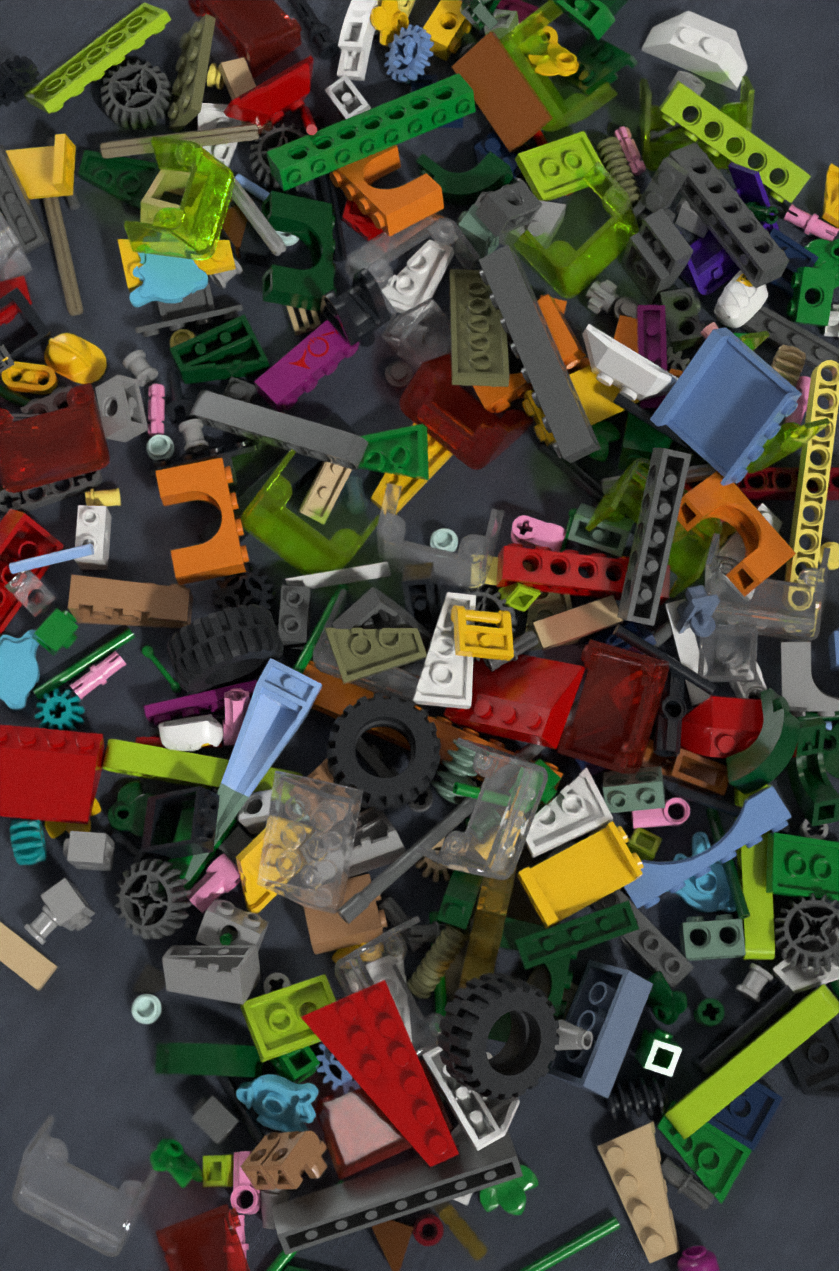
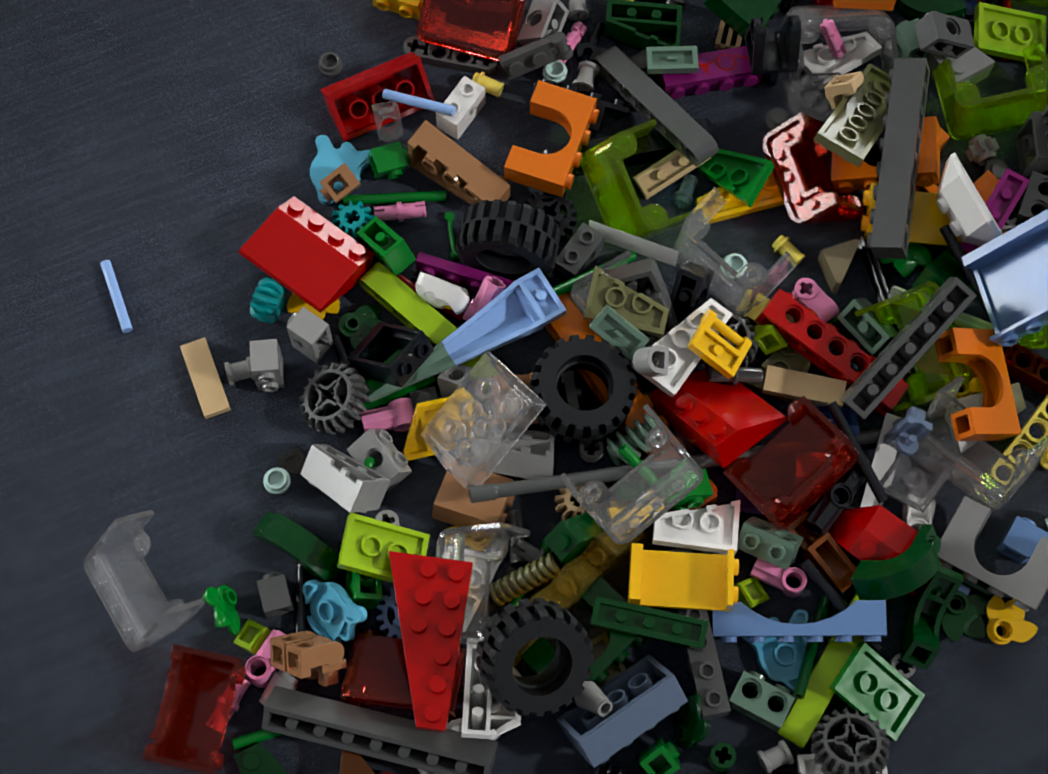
camera: 30 degrees right, 5 degrees down
none -> medium nougat brick [319,163,361,204]
none -> green brick [357,216,416,276]
none -> dark grey plate [499,32,573,80]
none -> sand green plate [589,304,649,361]
none -> light grey plate [633,345,669,377]
none -> sand green plate [646,46,699,74]
none -> light yellow pin [772,235,805,267]
none -> dark tan slope [817,239,860,294]
none -> bright pink axle [820,18,847,59]
none -> tan bracket [824,71,865,109]

